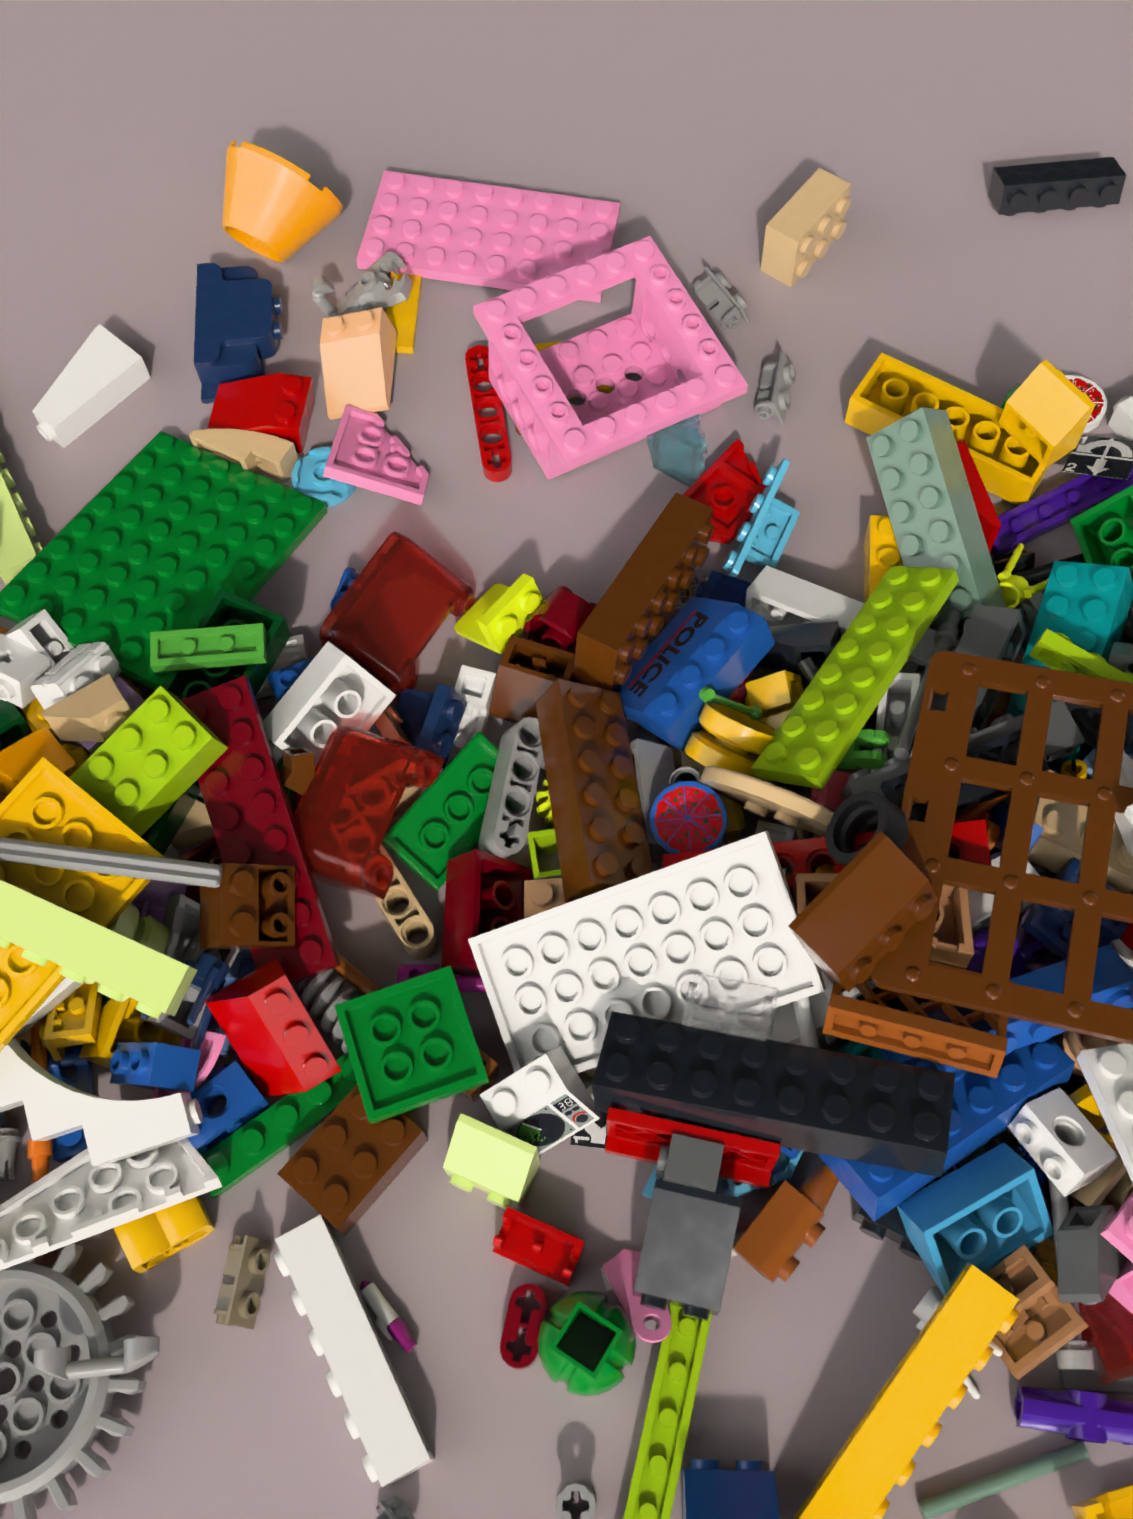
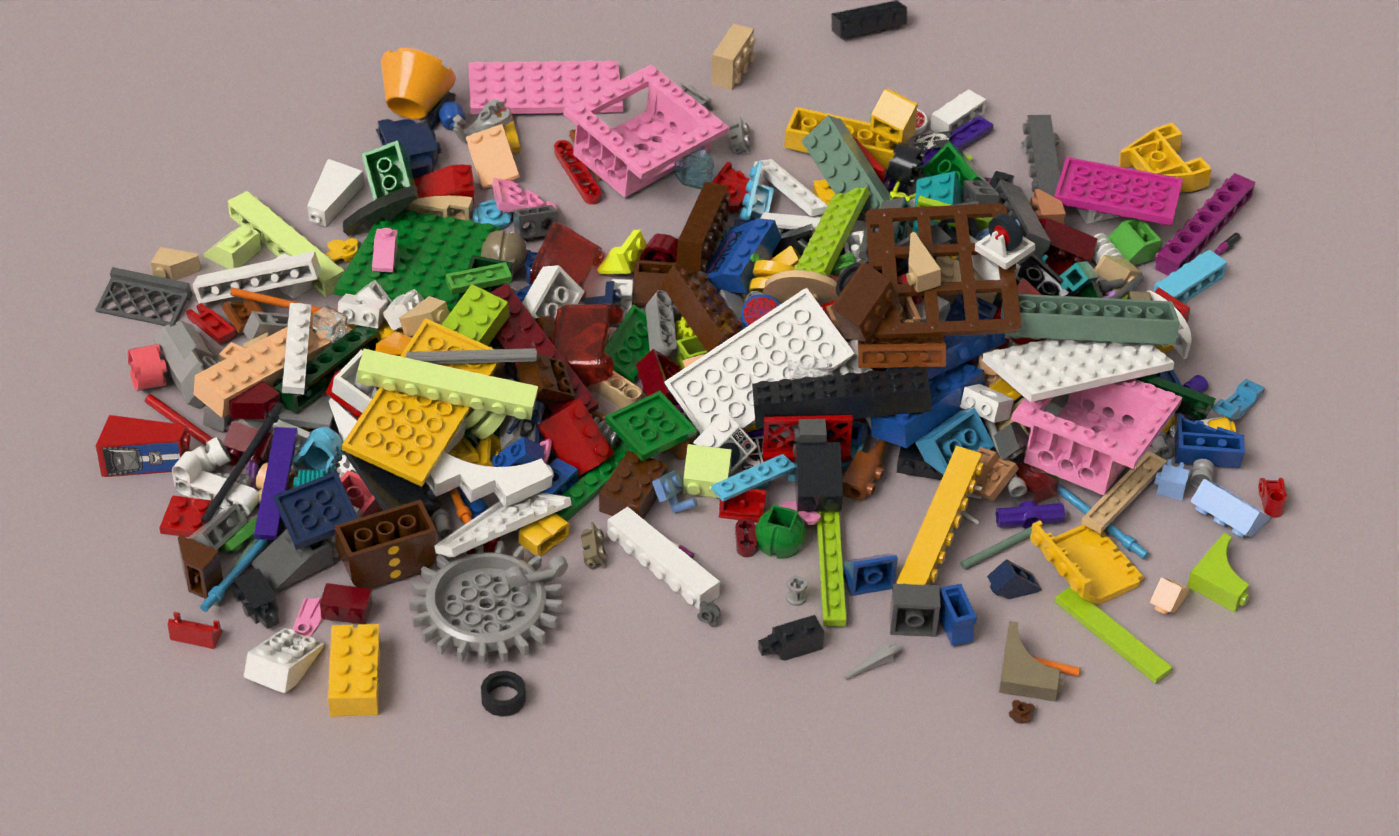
camera: 20 degrees left, 20 degrees down
none -> yellow plate [325,238,359,262]
none -> pearl dark grey slope [343,185,417,236]
none -> green brick [361,140,419,200]
none -> bright pink slope [372,228,398,272]
none -> black axle [424,92,456,130]
none -> blue head [438,101,466,131]
none -> dark tan piece [481,230,527,278]
none -> dark grey brick [513,205,558,240]
none -> medium blue plate [652,470,698,513]
none -> medium azure bracket [711,454,795,501]
none -> white plate [754,159,828,217]
none -> black brick [886,142,926,187]
none -> tan slope [906,232,941,293]

